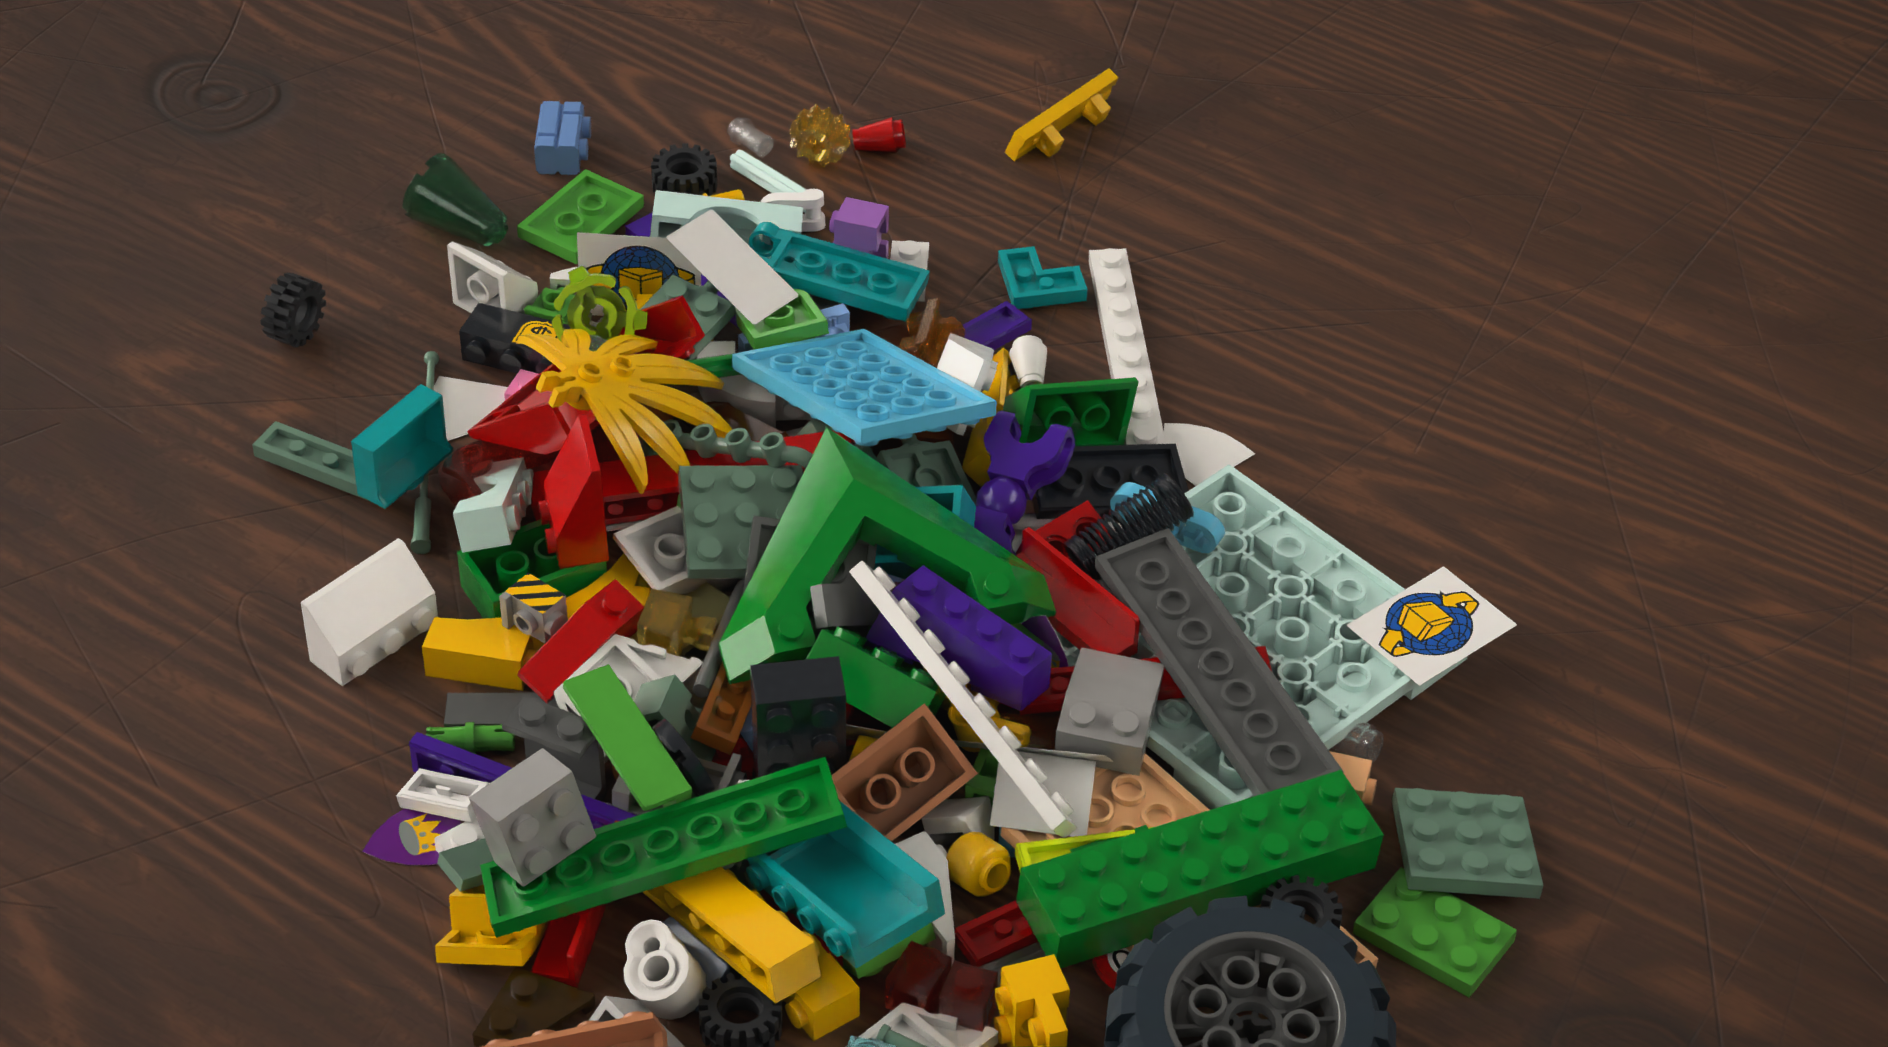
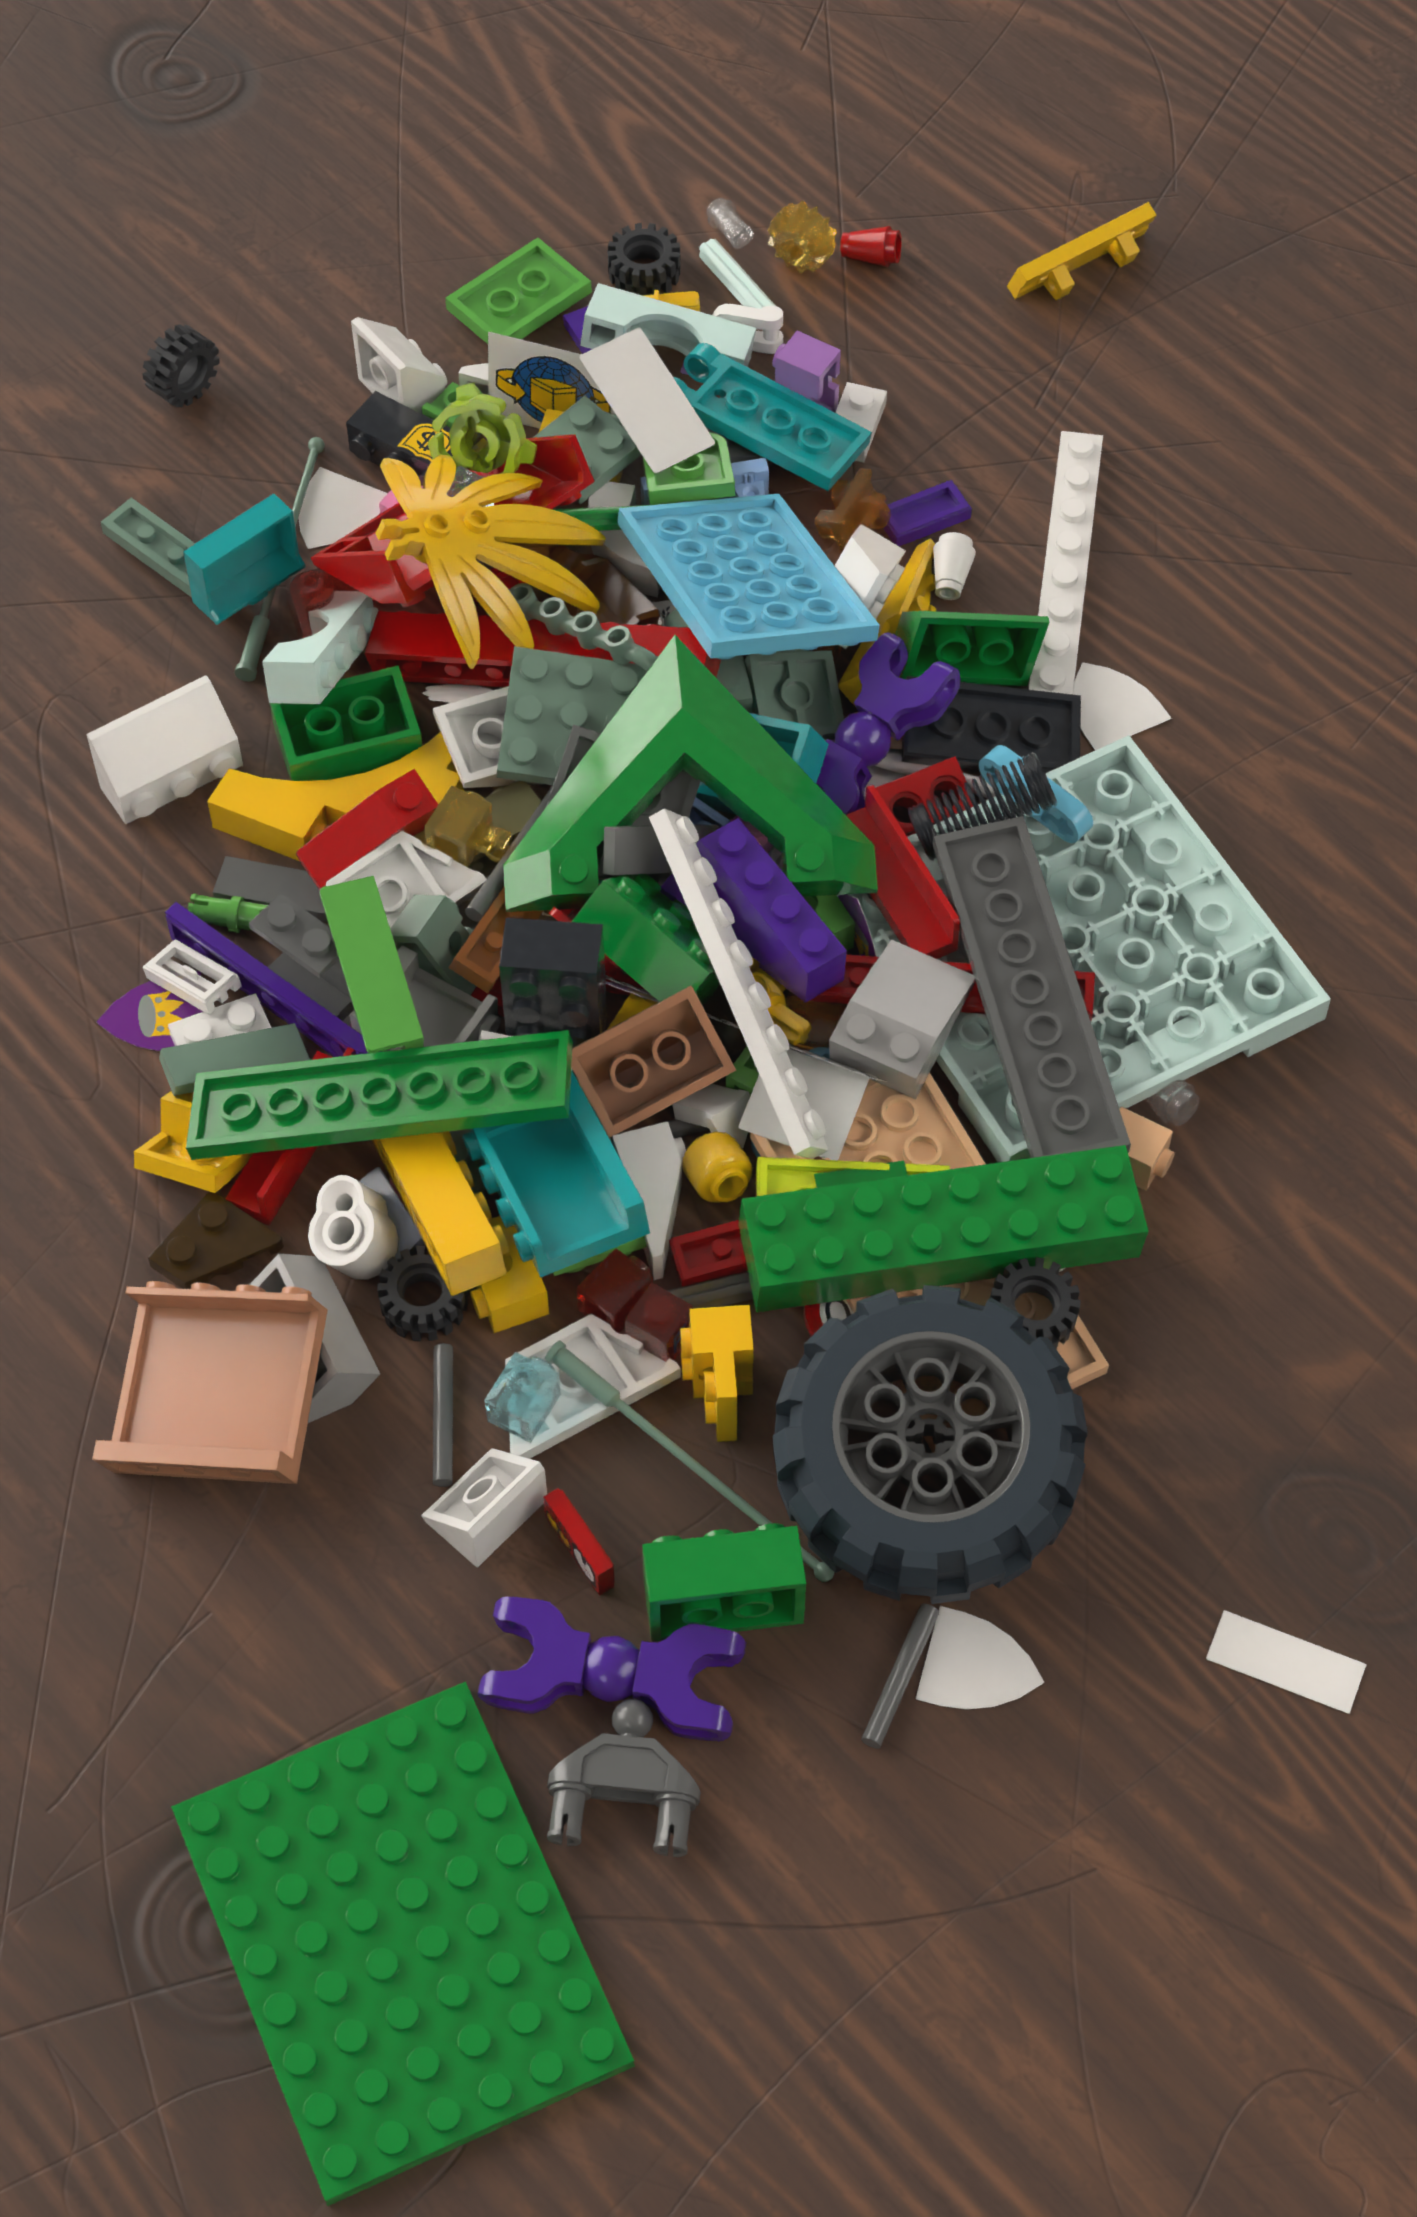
camera: 15 degrees right, 15 degrees up
clear green cone [402,153,508,246] -> none
light grey brick [469,748,596,887] -> none
light grey brick [499,573,568,643] -> none
medium blue brick [534,101,591,175] -> none
red slope [538,414,609,569] -> none
black tile [651,718,715,797] -> none
teal plate [998,246,1087,309] -> none
sticker [1346,566,1517,686] -> none
bright green plate [1353,867,1517,998] -> none
sand green plate [1392,788,1544,899] -> none

